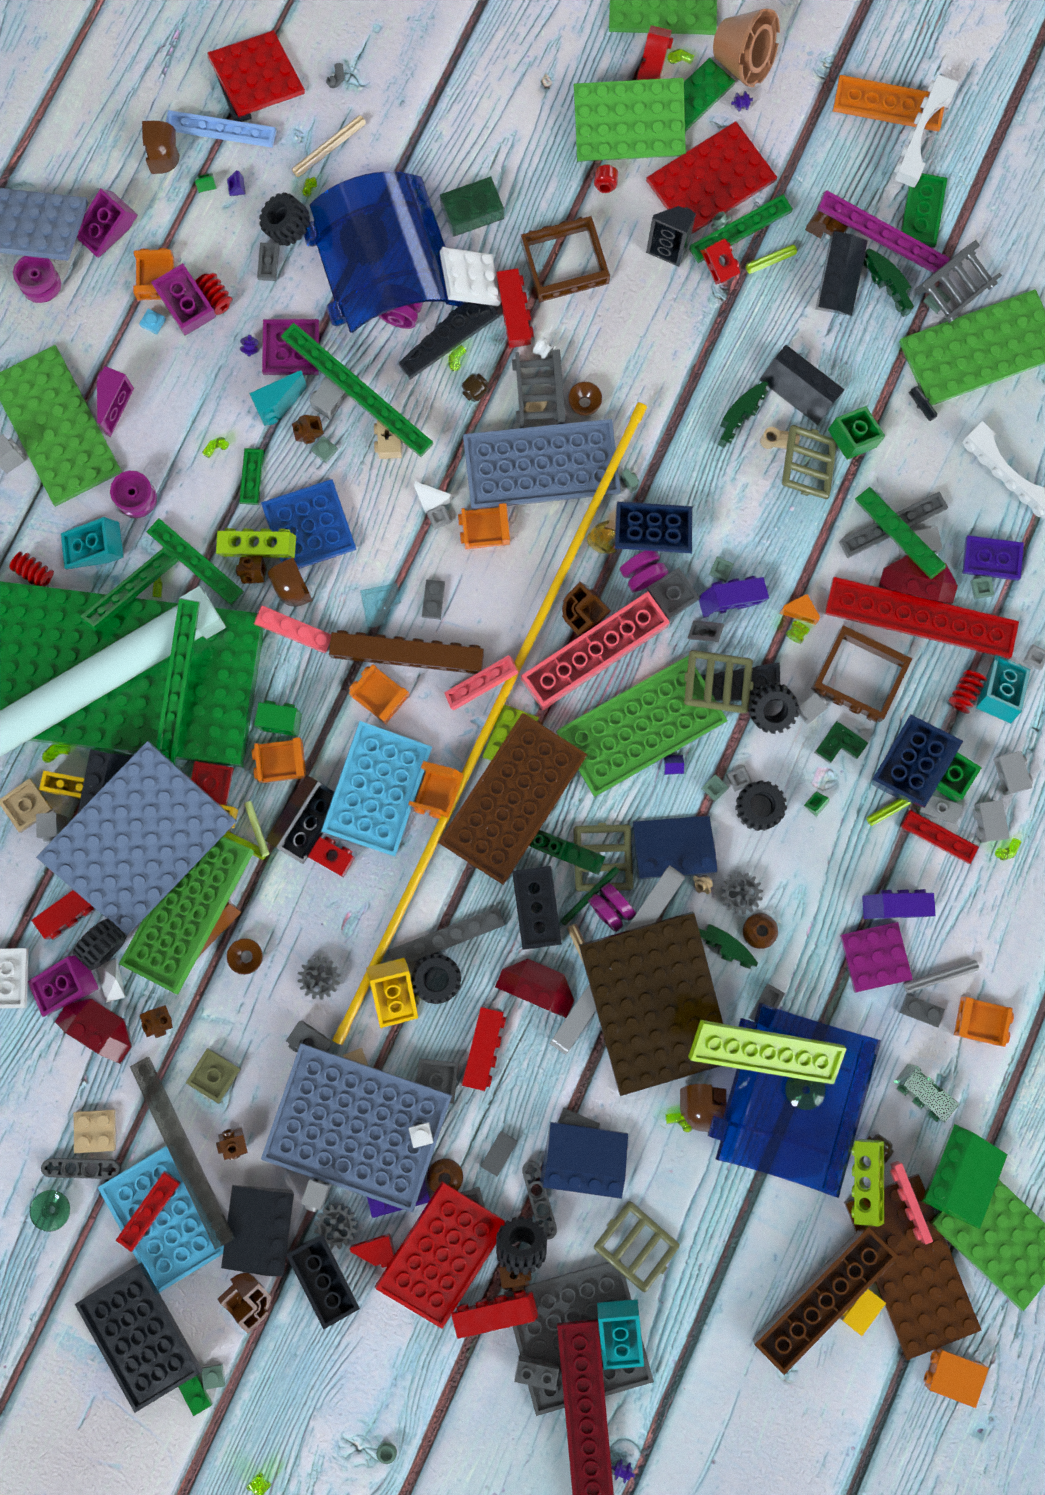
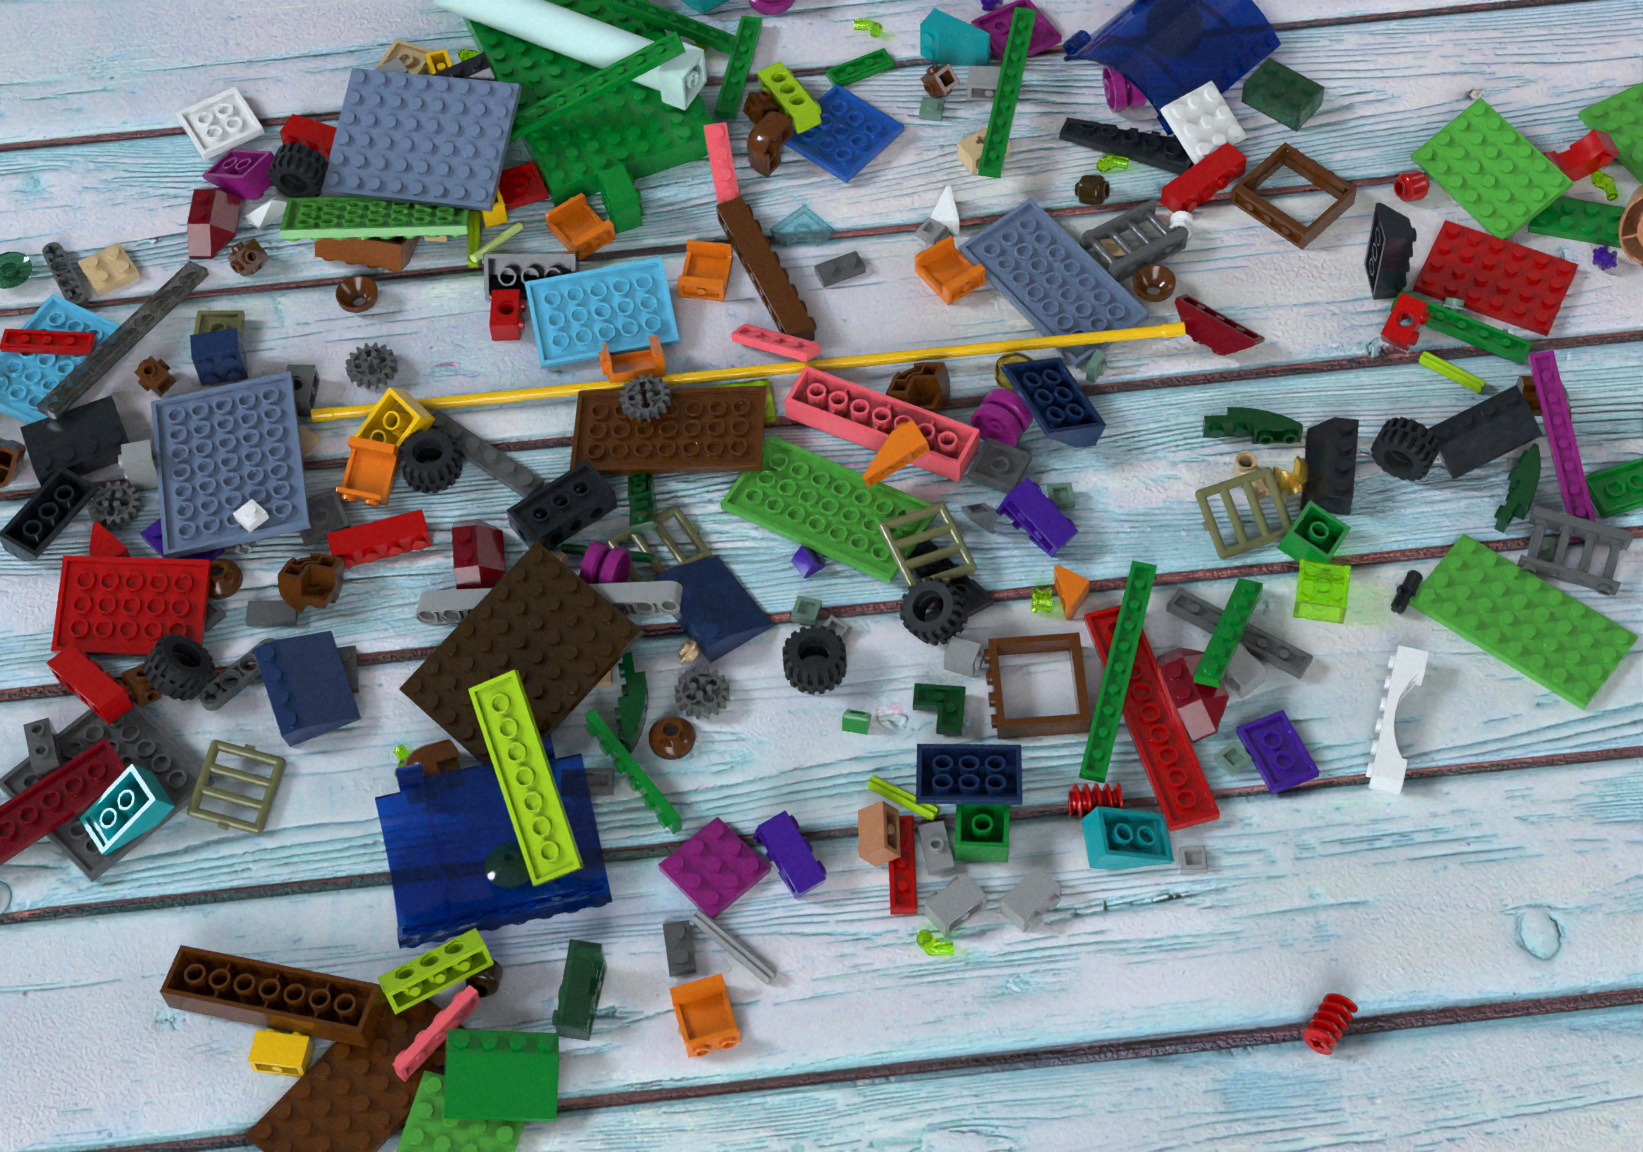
camera: 65 degrees right, 25 degrees down
none -> dark blue brick [190,328,248,386]
none -> reddish brown brick [278,553,344,612]
none -> orange panel [335,436,399,507]
none -> green plate [584,709,682,835]
none -> dark grey gear [619,374,672,423]
none -> nougat brick [857,801,901,867]
none -> orange slope [862,419,930,488]
none -> green plate [1079,561,1157,783]
none -> dark red wedge [1174,294,1265,356]
none -> clear yellow piece [1273,456,1308,496]
none -> clear neon green brick [1293,559,1351,624]
none -> black tyre [1371,417,1440,481]

